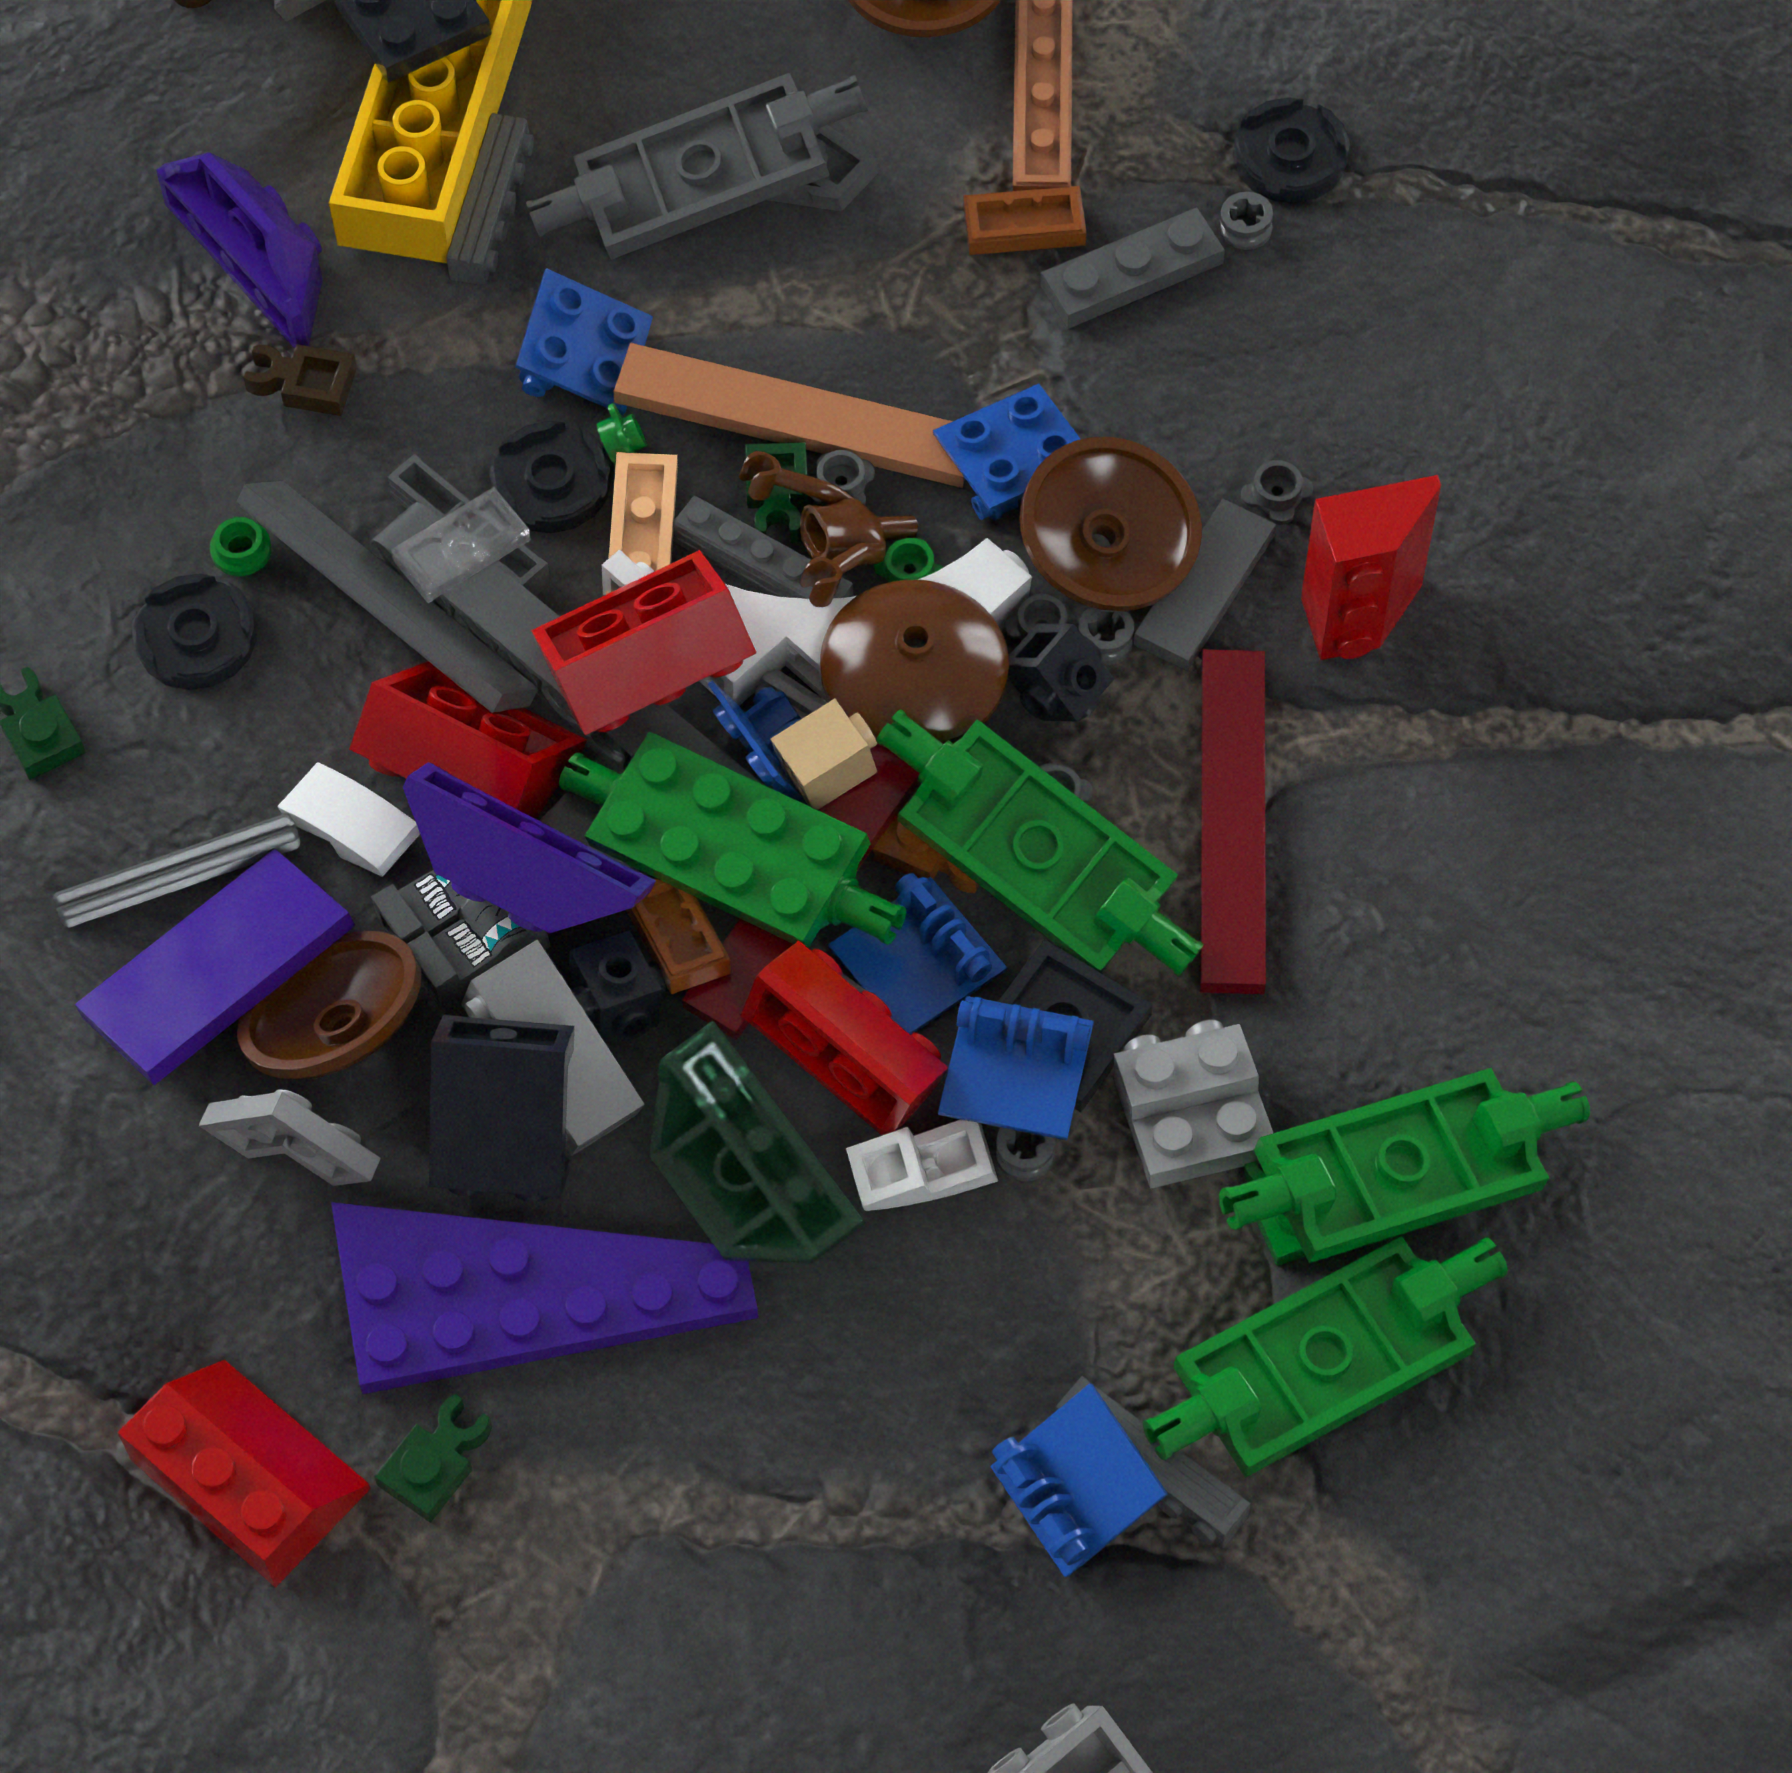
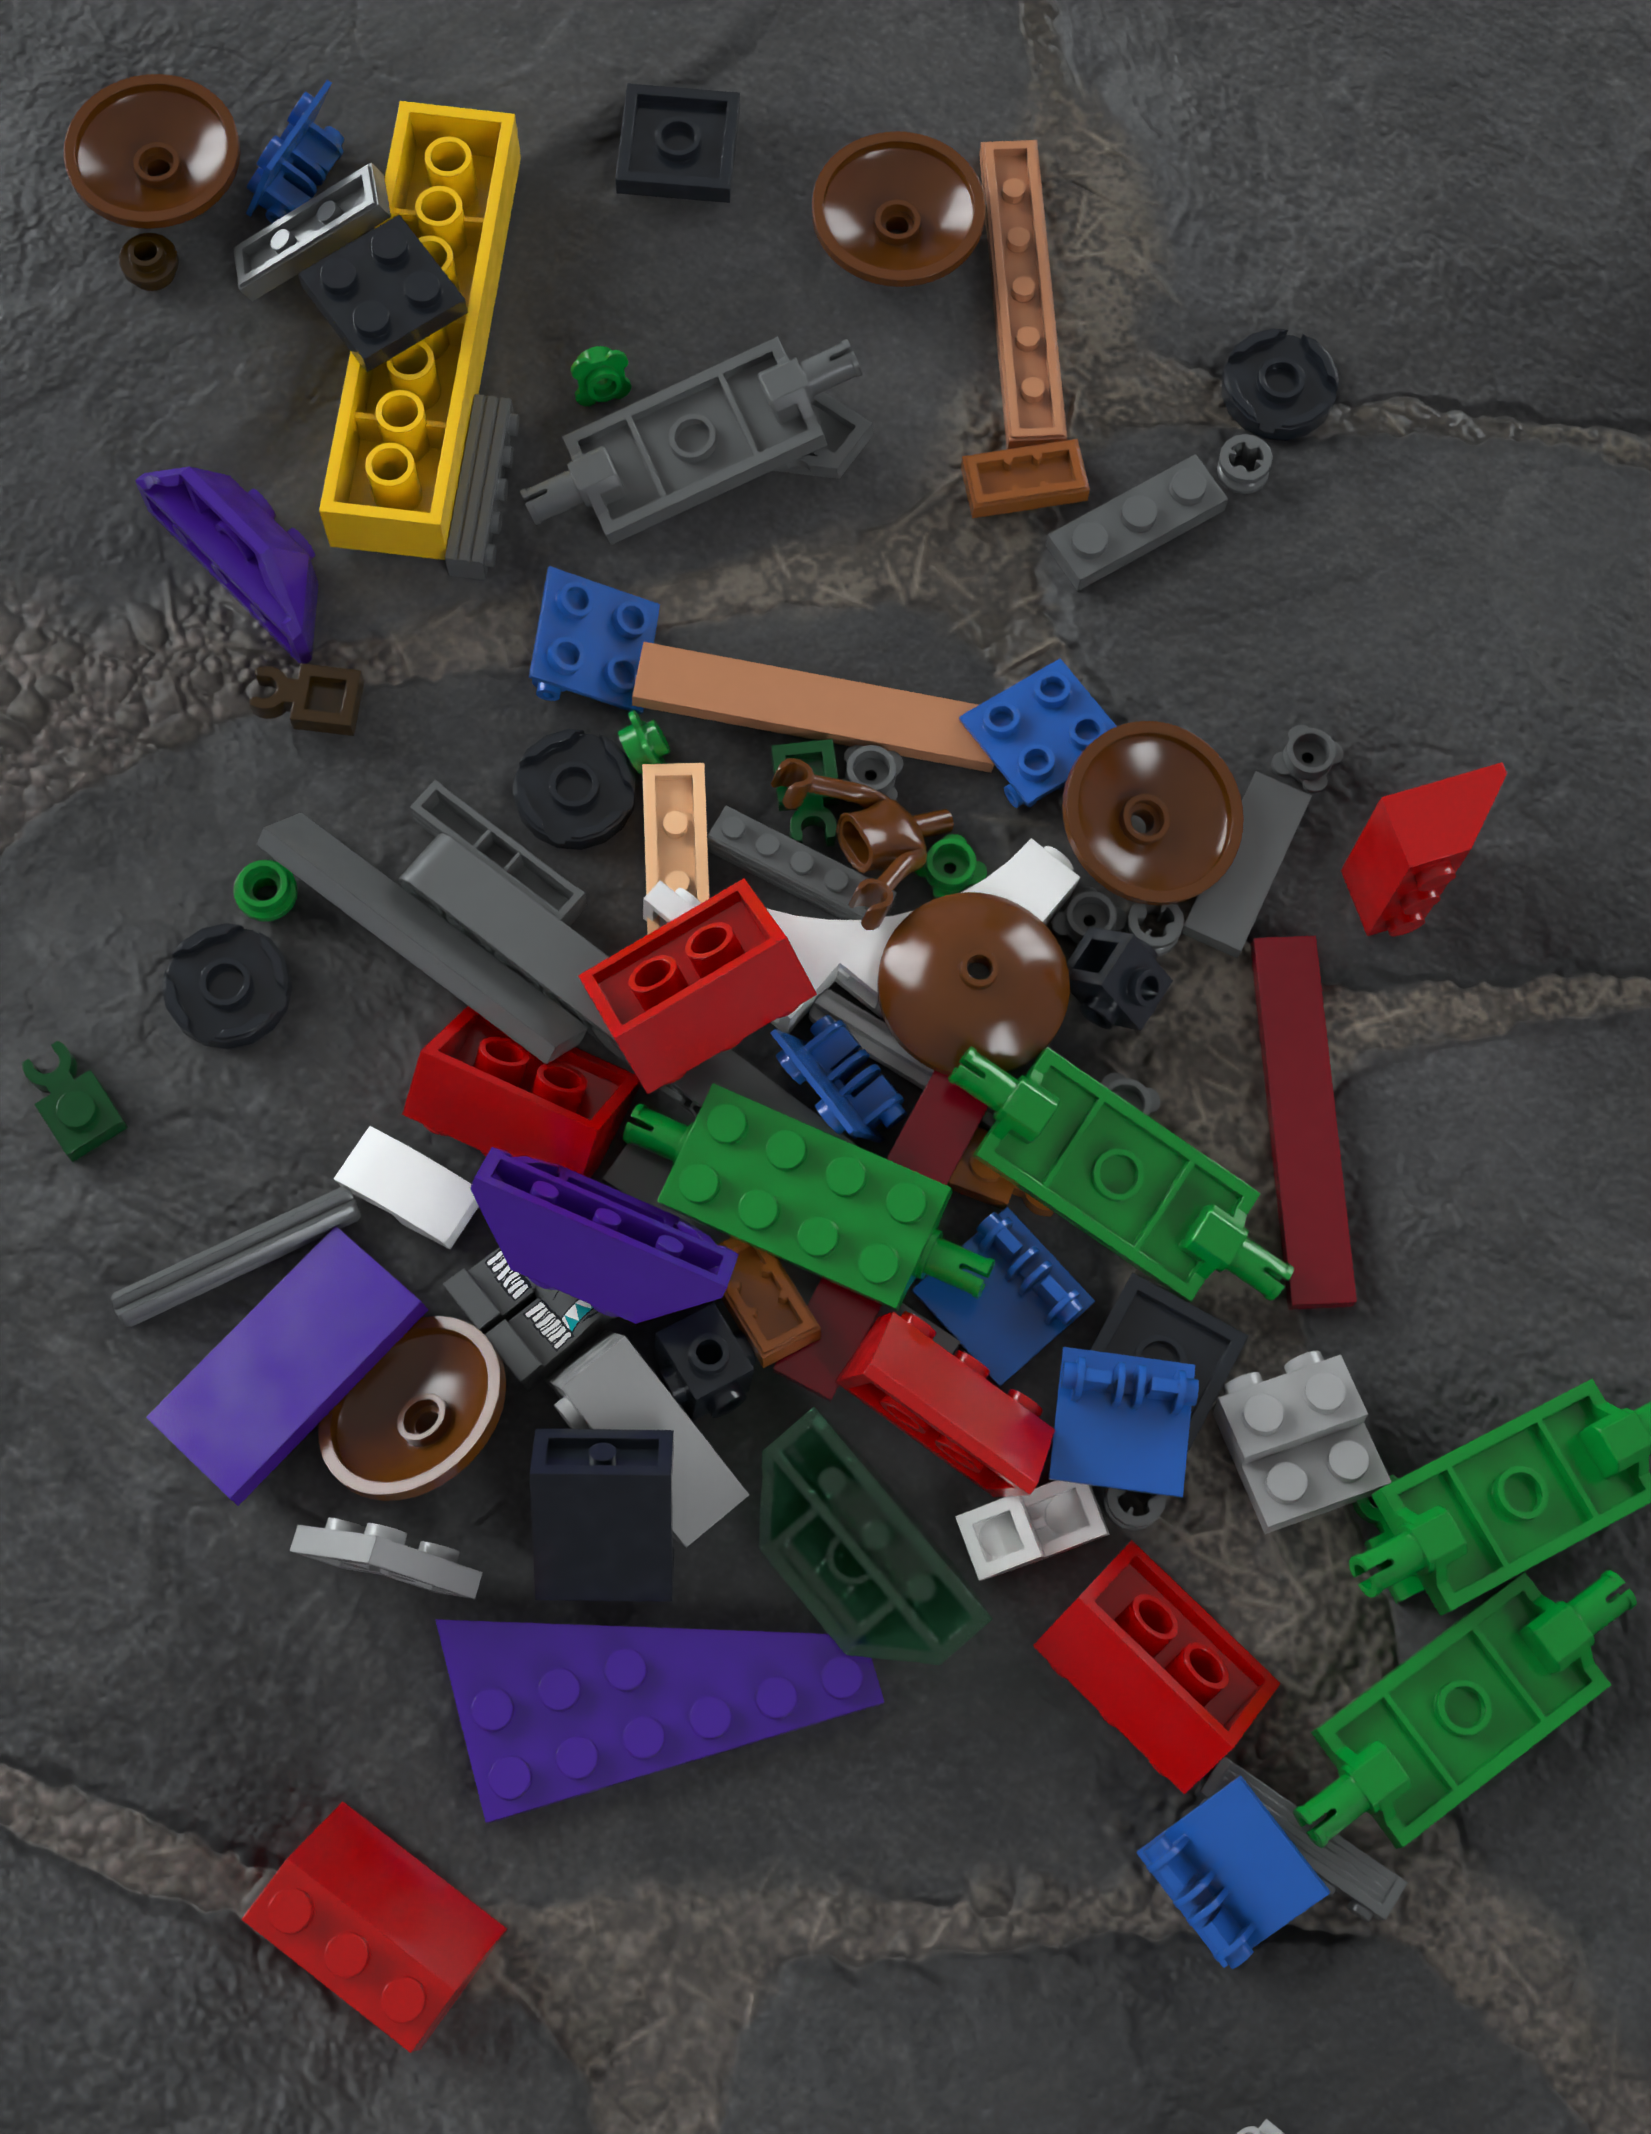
camera: 10 degrees left, 10 degrees up
dark green plate [374,1394,492,1523] -> none
clear plate [391,487,531,603] -> none
tan brick [770,698,877,810] -> none
none -> green plate [571,346,632,406]
none -> red slope [1033,1540,1281,1795]

